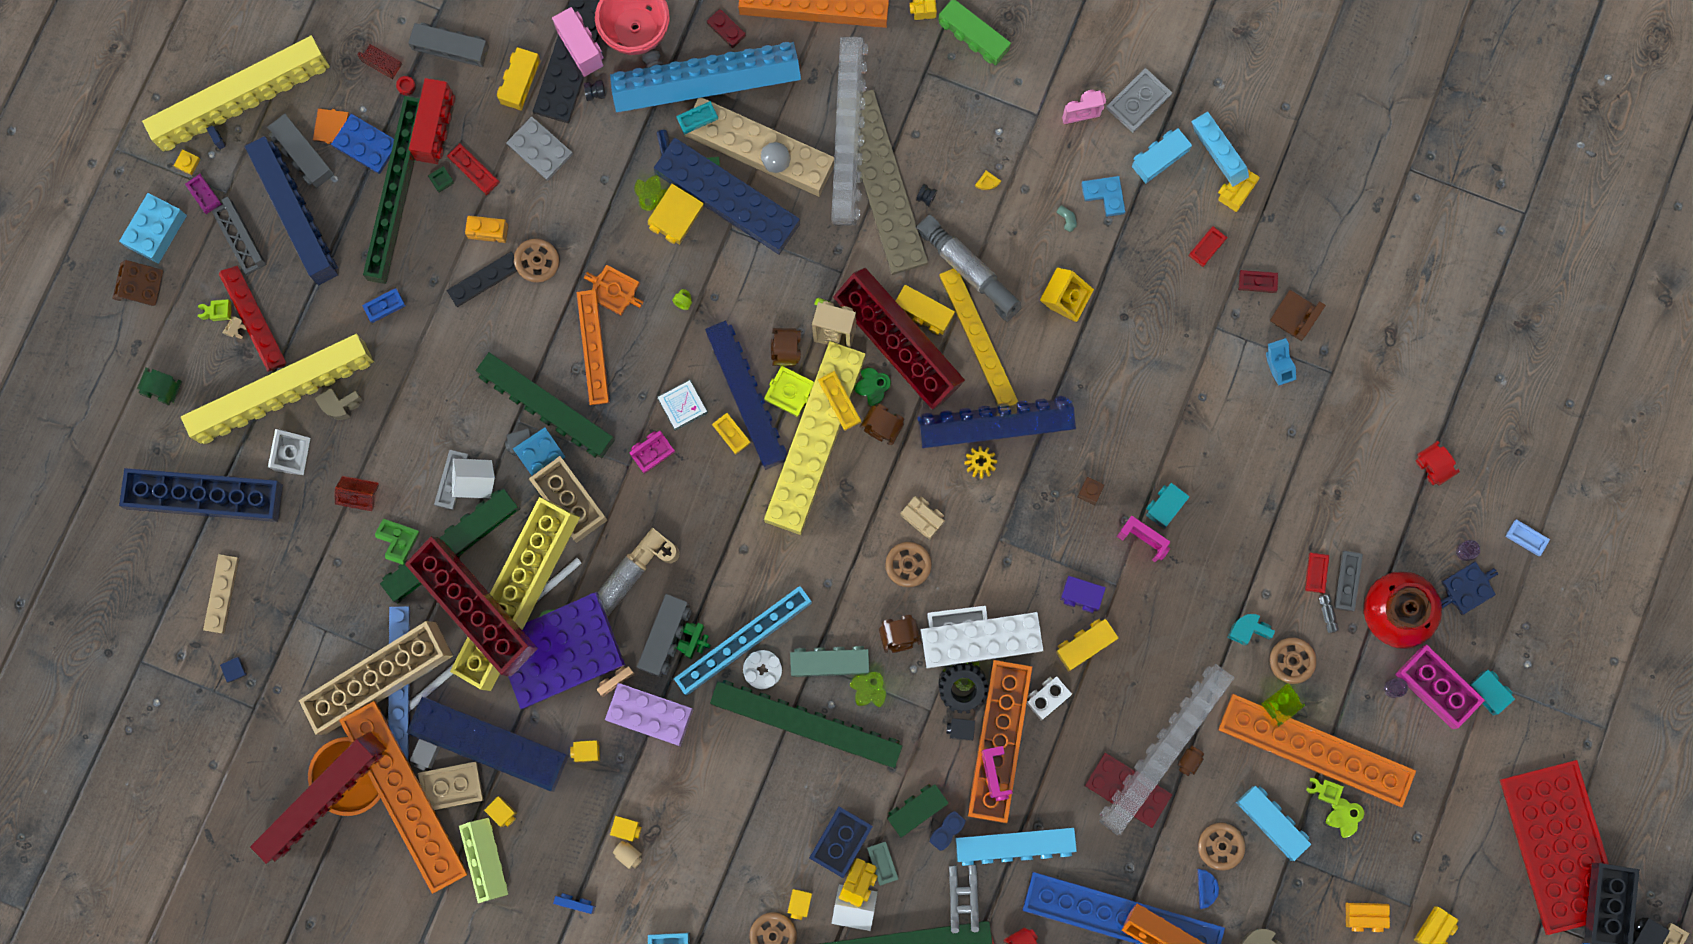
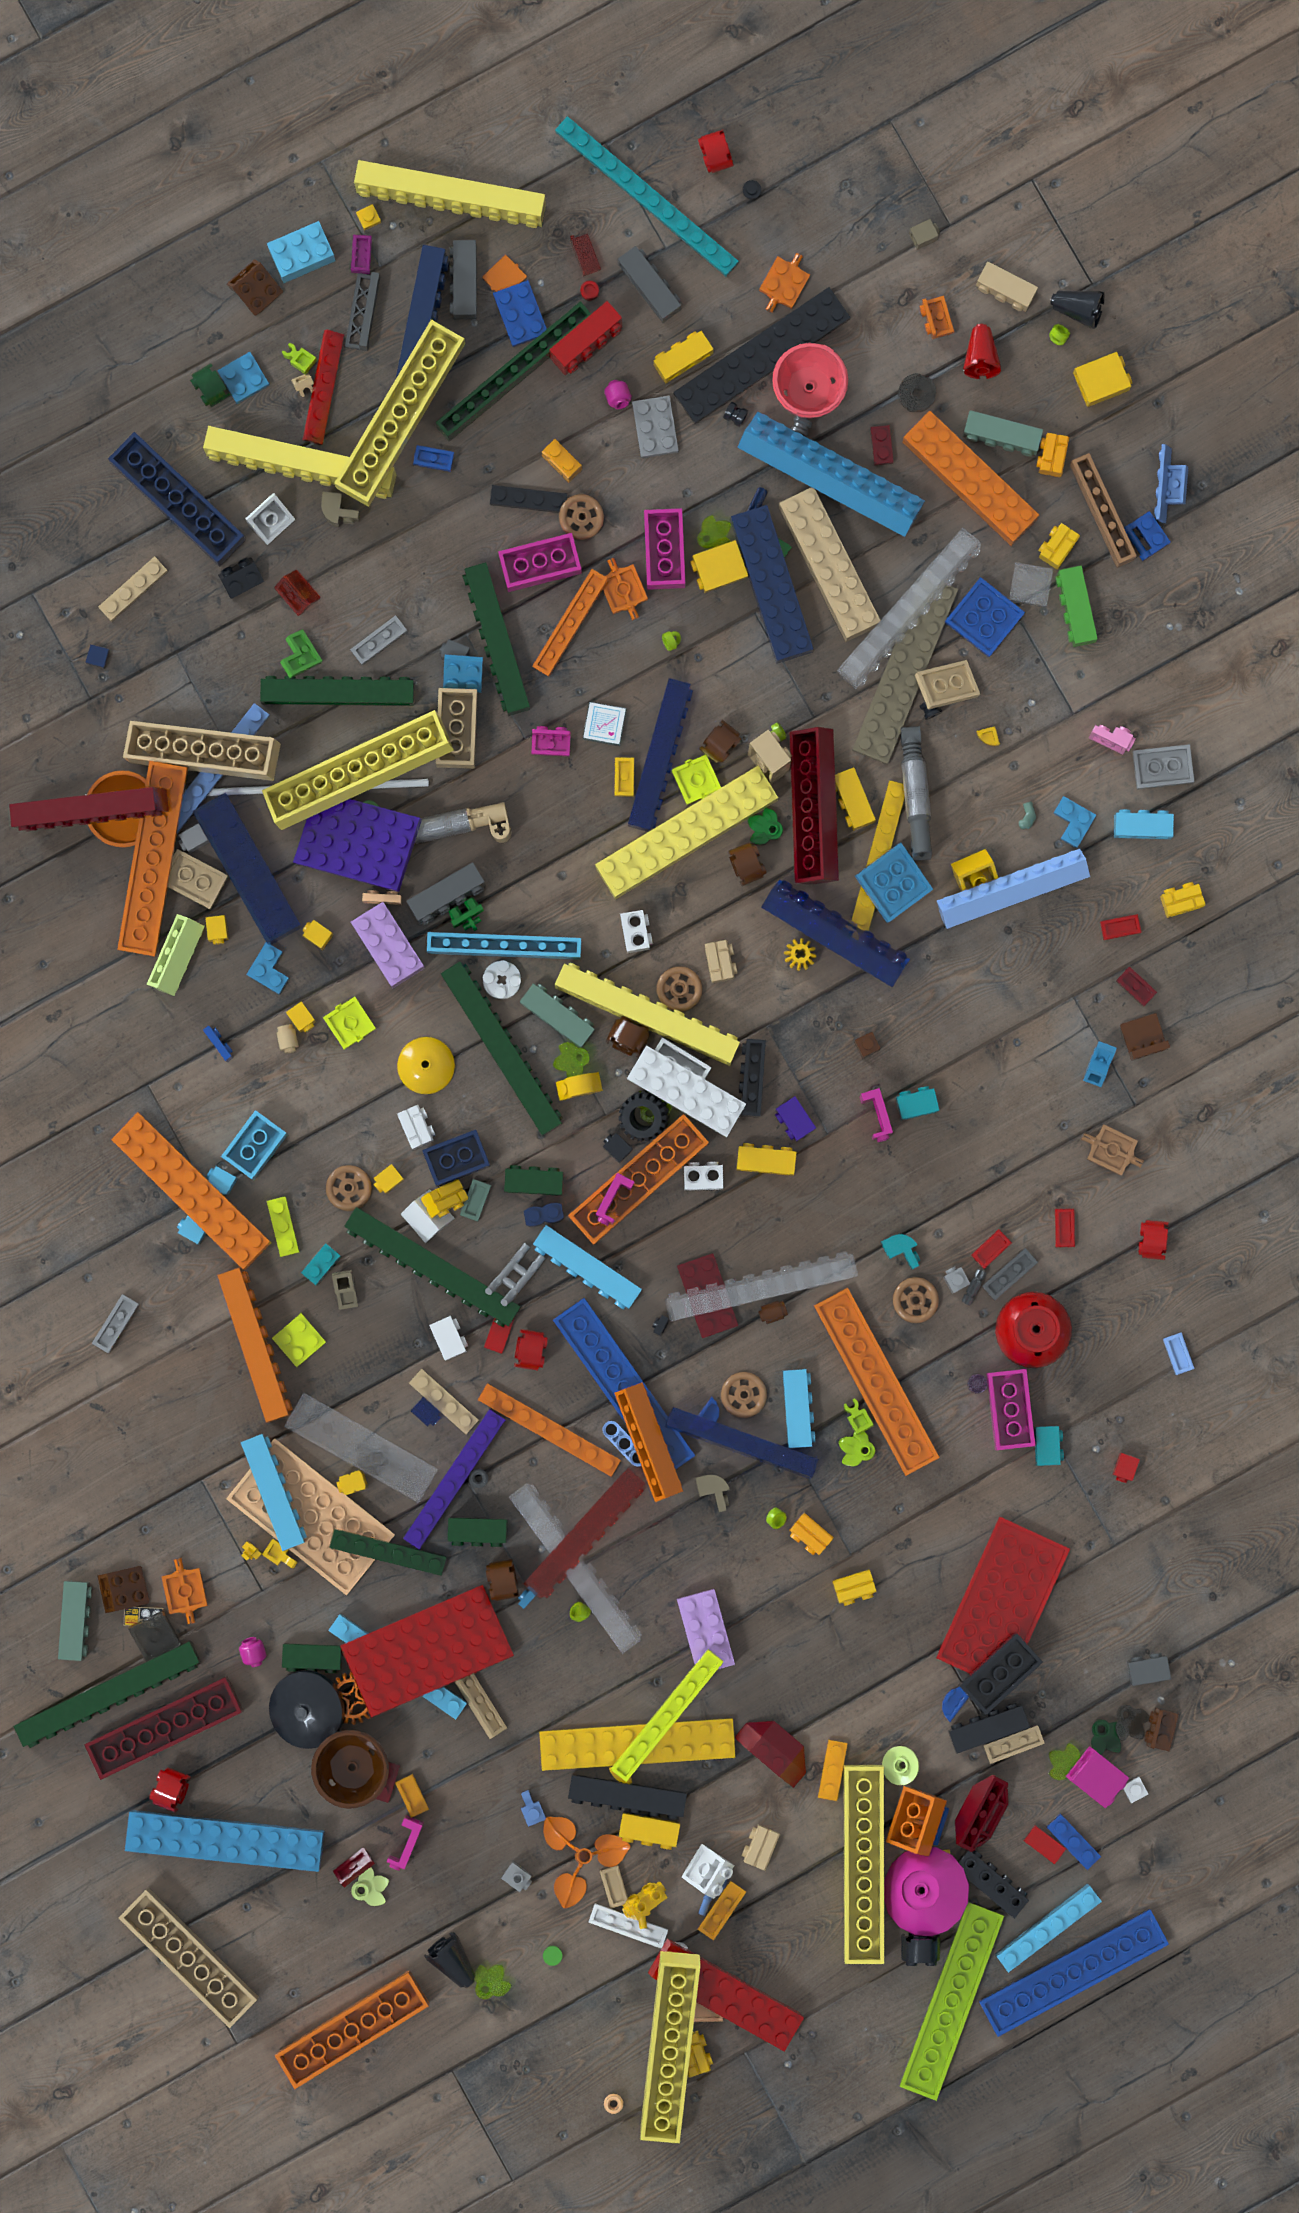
camera: 35 degrees right, 5 degrees up
dark blue tile [206,126,226,149] -> none
dark red brick [405,536,538,676] -> none
dark green plate [428,166,454,193] -> none
red tile [447,143,500,196] -> none
white slope [452,459,495,499] -> none
bright pink brick [552,7,604,77] -> none
teal plate [676,101,719,135] -> none
light grey hair [761,142,791,173] -> none
yellow tile [818,371,861,431] -> none
medium azure brick [1192,112,1249,187] -> none
clear neon green plate [1261,683,1306,727] -> none
reddish brown brick [1386,588,1431,630] -> none
dark blue plate [1441,561,1498,615] -> none
clear purple wheel [1456,540,1480,561] -> none
none -> dark azure plate [217,352,270,404]
none -> black bracket [218,557,265,599]
none -> dark azure plate [246,942,289,995]
none -> neon yellow plate [323,997,376,1050]
none -> light yellow brick [335,320,465,507]
none -> yellow dish [397,1037,455,1094]
none -> white brick [397,1105,435,1150]
none -> dark pink brick [498,533,582,592]
none -> light yellow brick [555,963,740,1066]
none -> yellow brick [556,1072,603,1101]
none -> dark pink head [604,380,632,409]
none -> white brick [620,910,653,953]
none -> dark pink brick [644,508,685,590]
none -> black plate [652,1315,670,1336]
none -> clear blue brick [665,1407,819,1479]
none -> black brick [739,1039,766,1118]
none -> lime tile [766,1508,787,1529]
none -> dark azure plate [855,843,933,923]
none -> tan plate [915,660,980,709]
none -> light blue brick [937,849,1090,929]
none -> light grey brick [943,1266,970,1294]
none -> blue plate [945,577,1025,657]
none -> clear plate [1009,563,1053,607]
none -> red tile [1055,1209,1075,1248]
none -> medium nougat plate [1081,1124,1144,1176]
none -> red brick [1112,1453,1140,1483]

